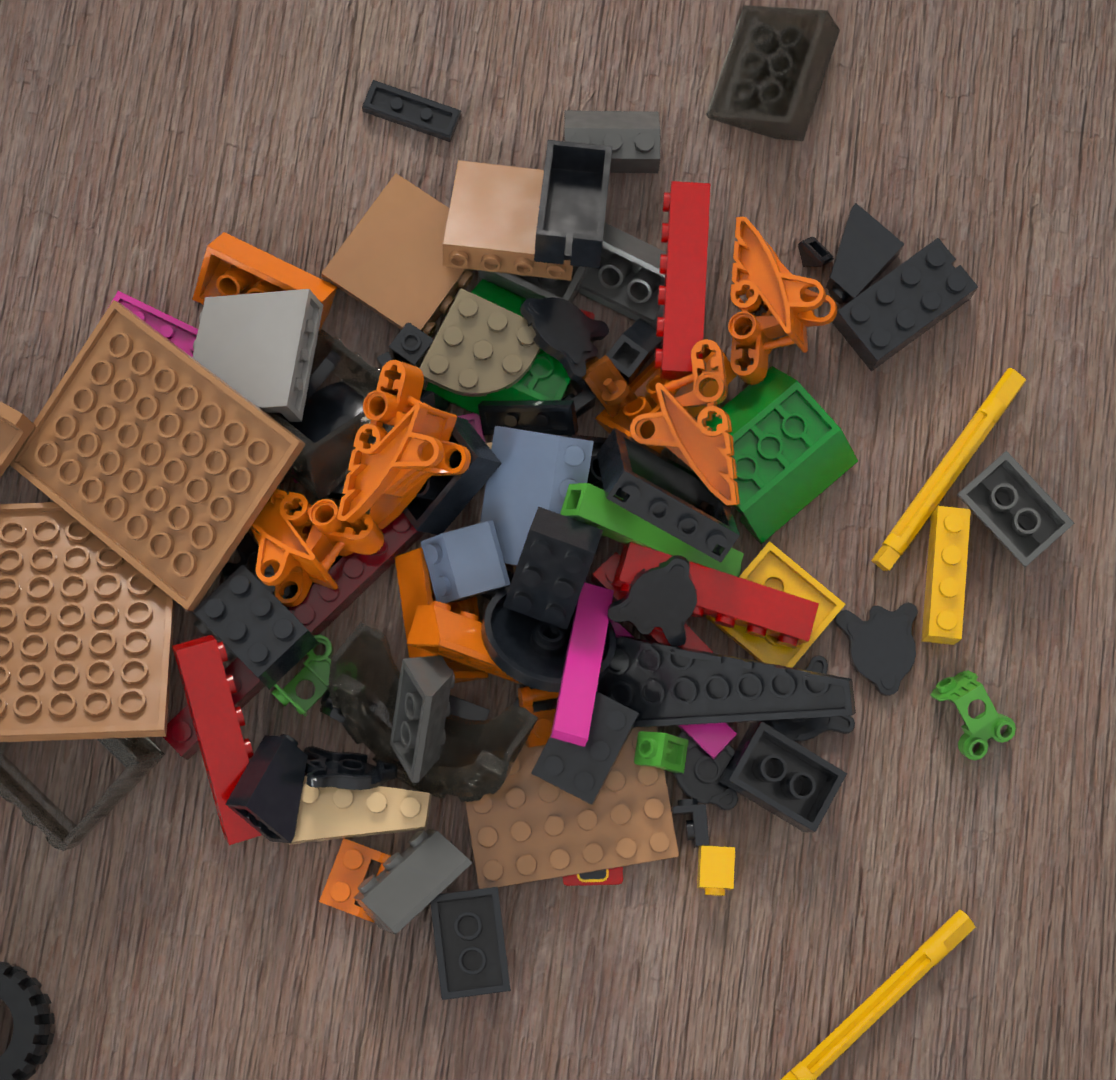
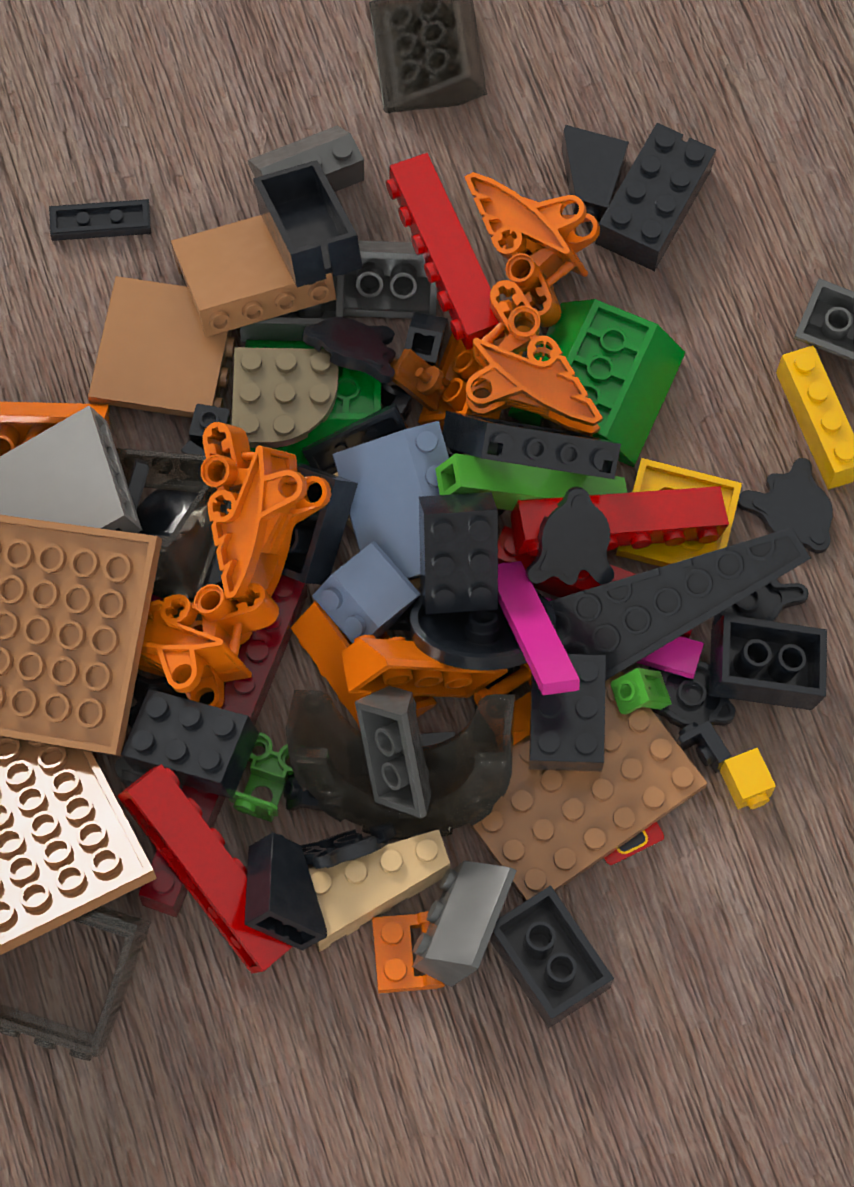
camera: 25 degrees left, 10 degrees down
black slope [798,236,834,267] -> none
yellow piece [871,368,1026,571] -> none

